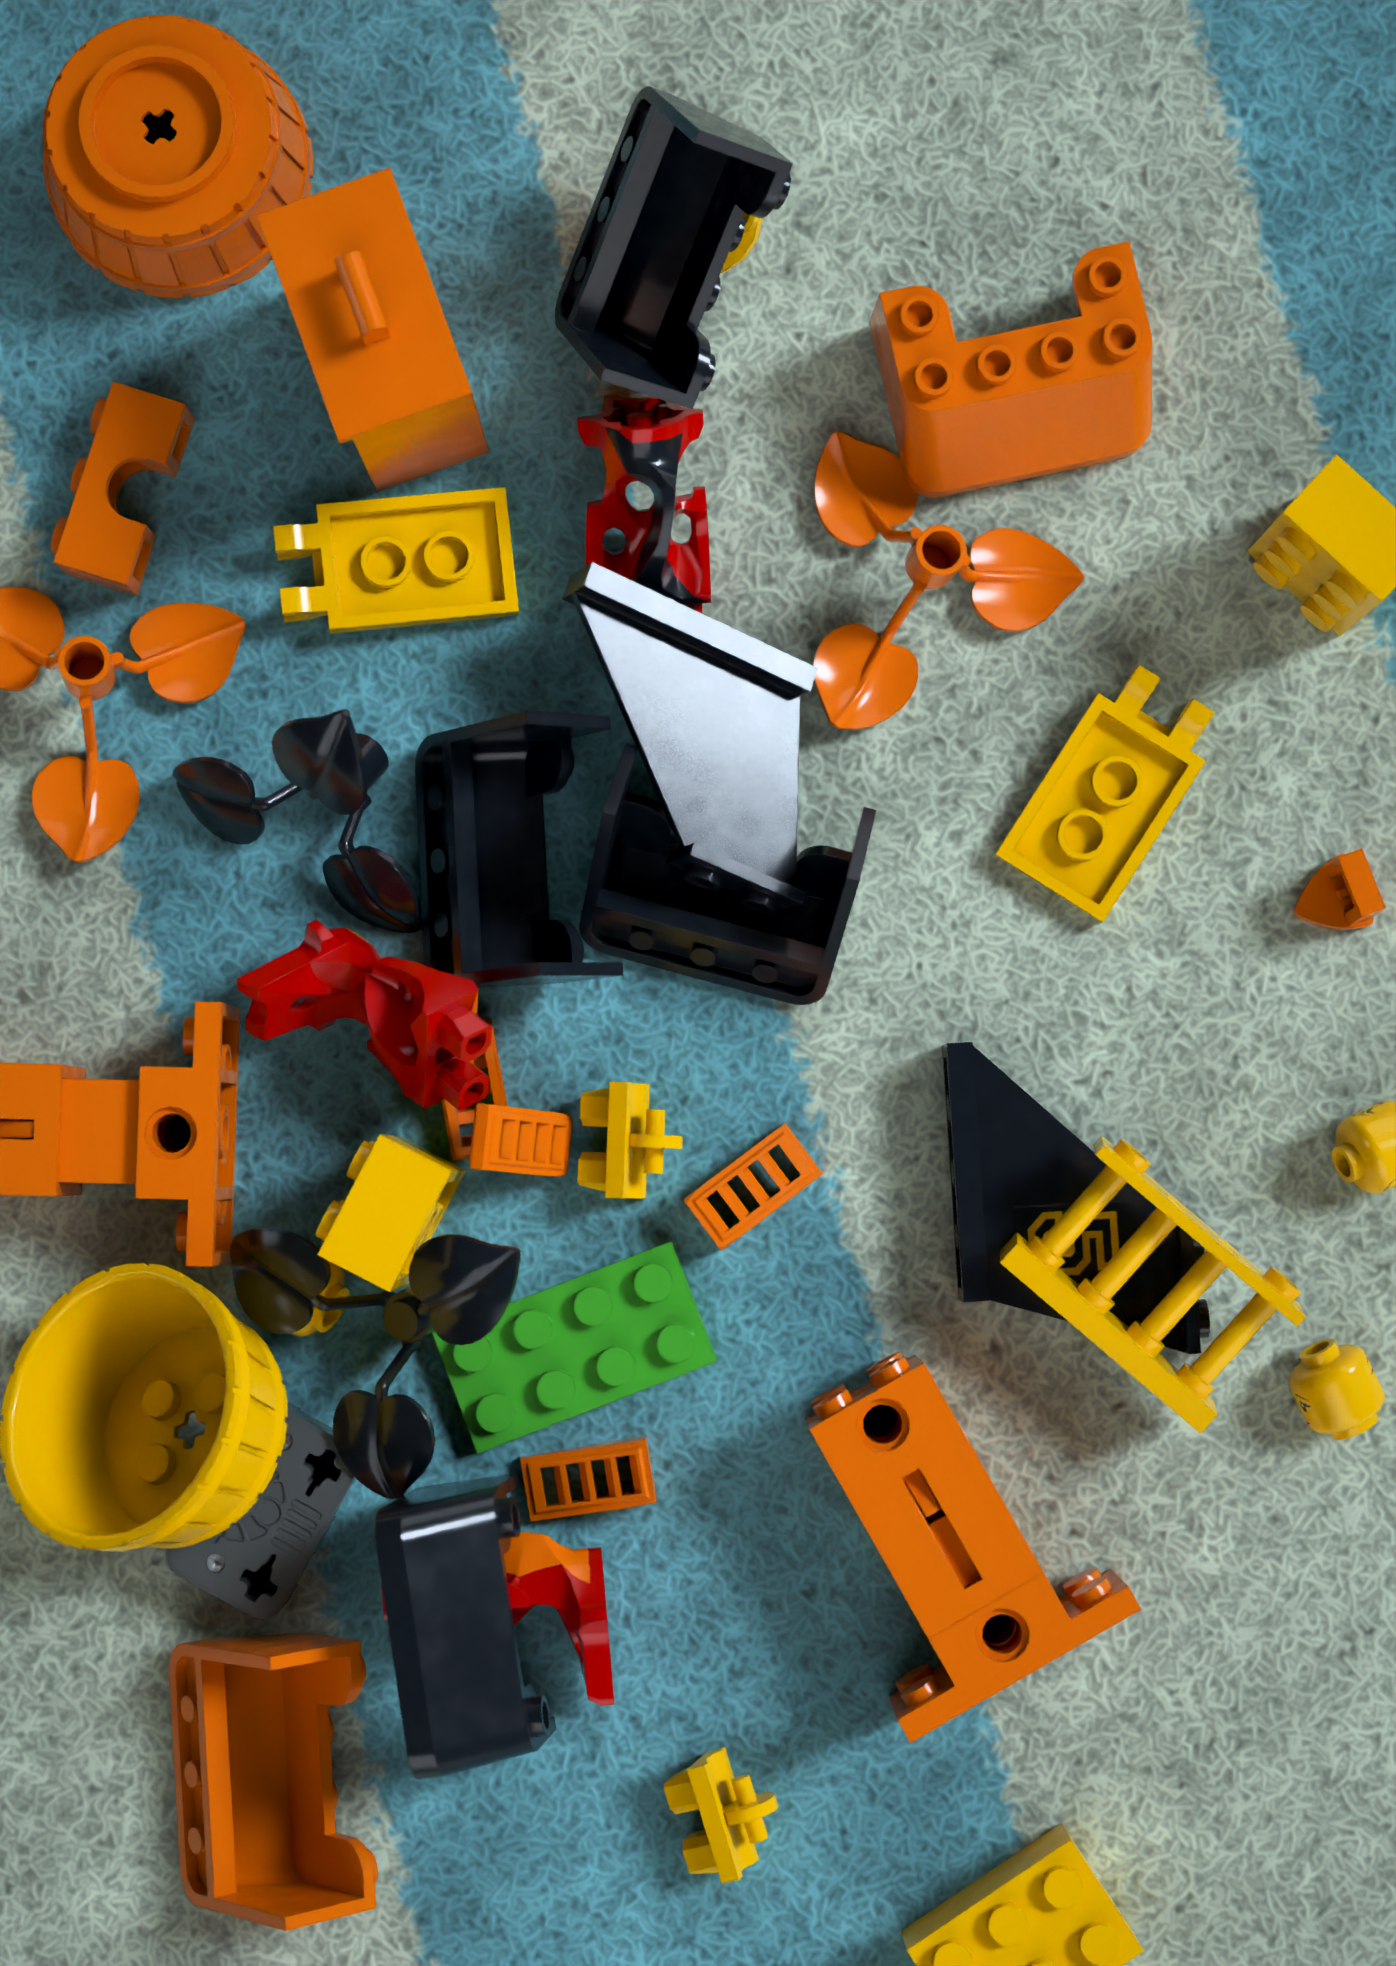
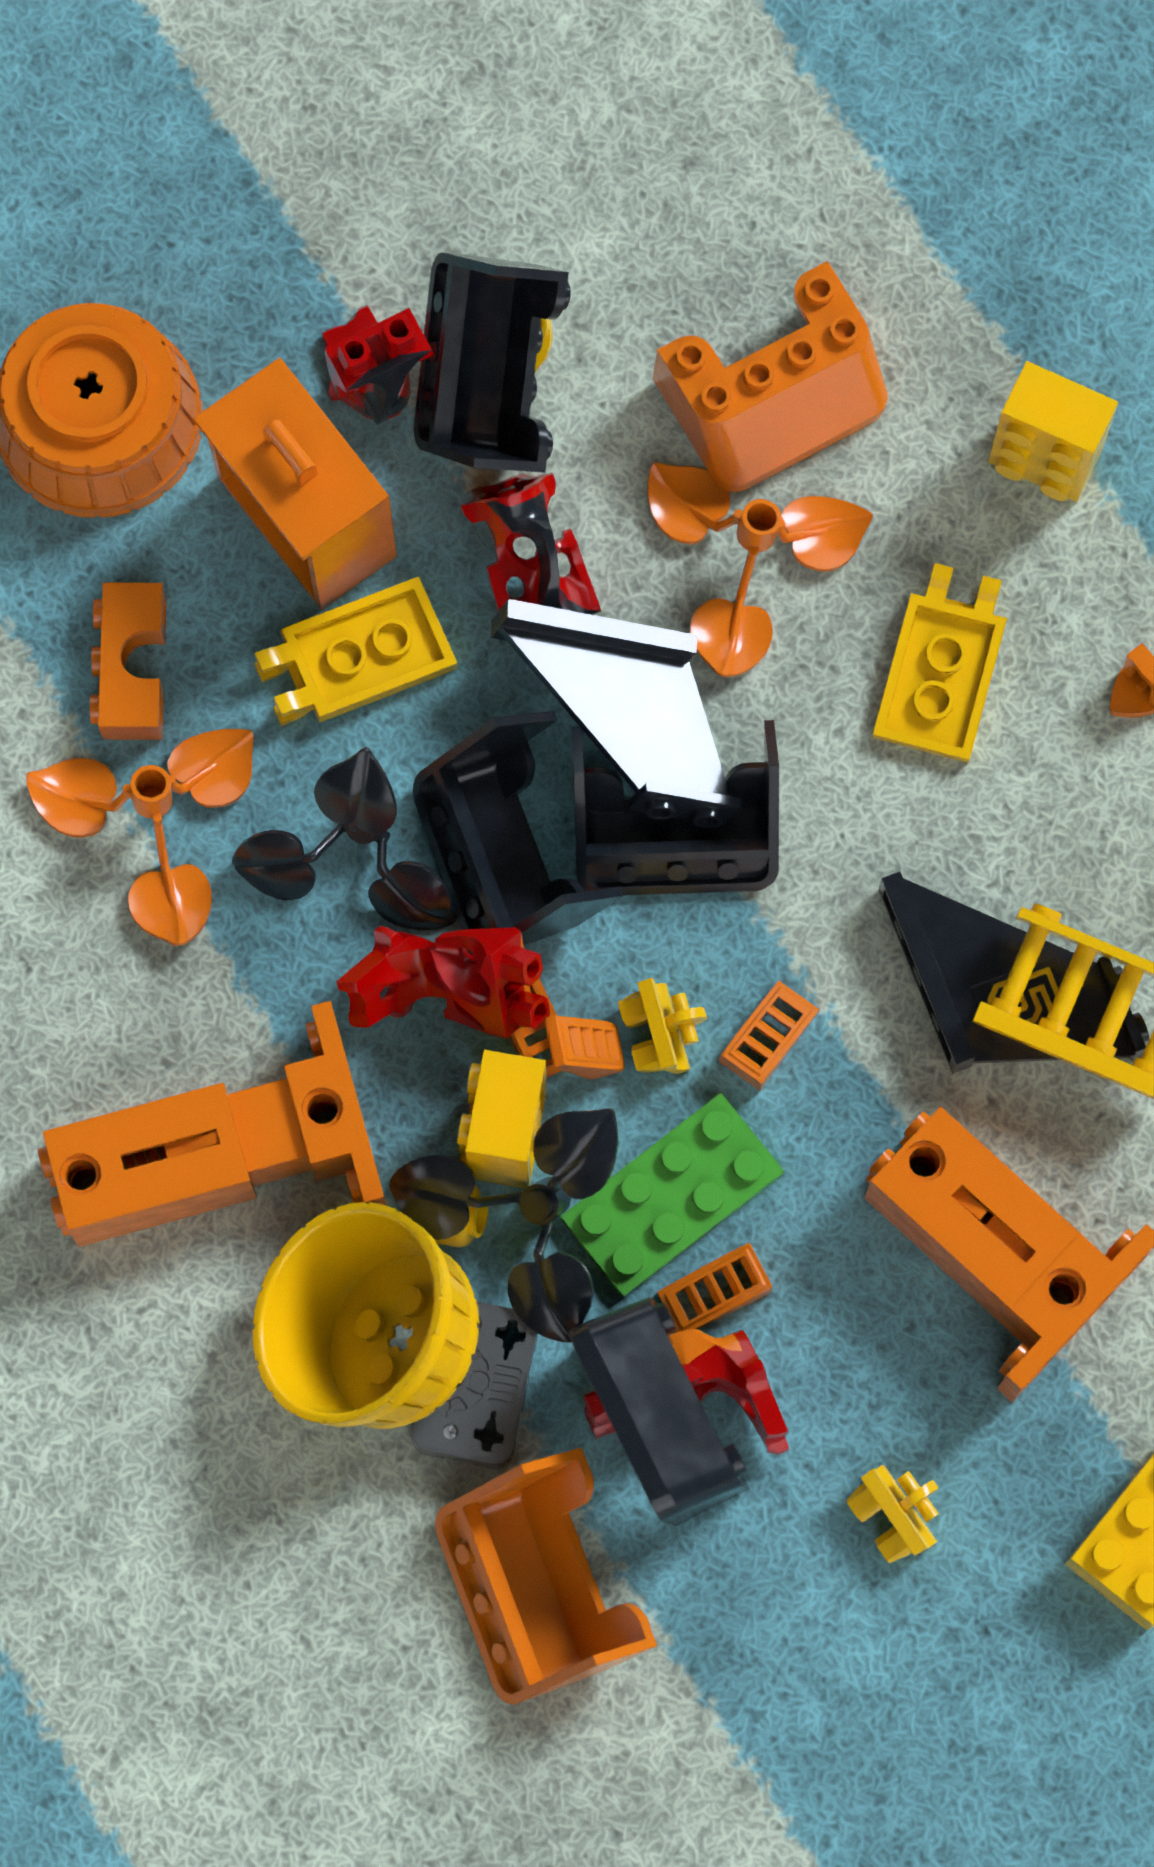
camera: 15 degrees left, 10 degrees down
none -> red hips [322,305,434,425]

